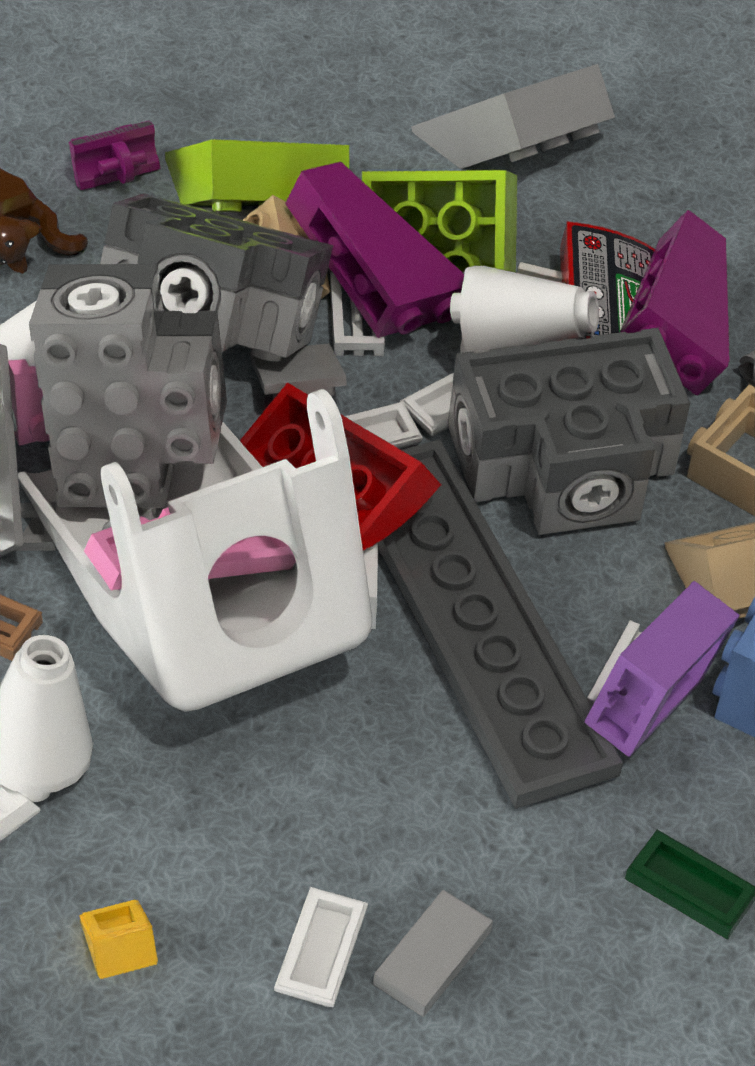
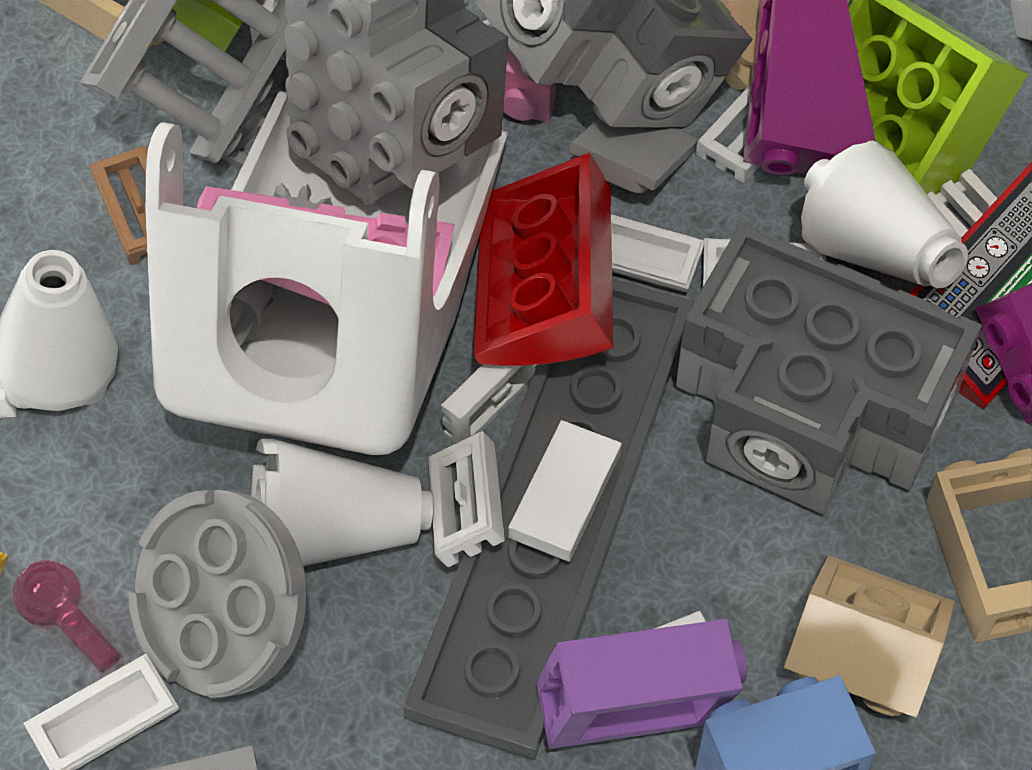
camera: 45 degrees right, 10 degrees up
none -> clear pink plate [13,560,121,673]
none -> light grey tile [128,490,306,698]
none -> white cone [251,439,433,566]
none -> white tile [428,431,505,567]
none -> white tile [508,420,622,562]

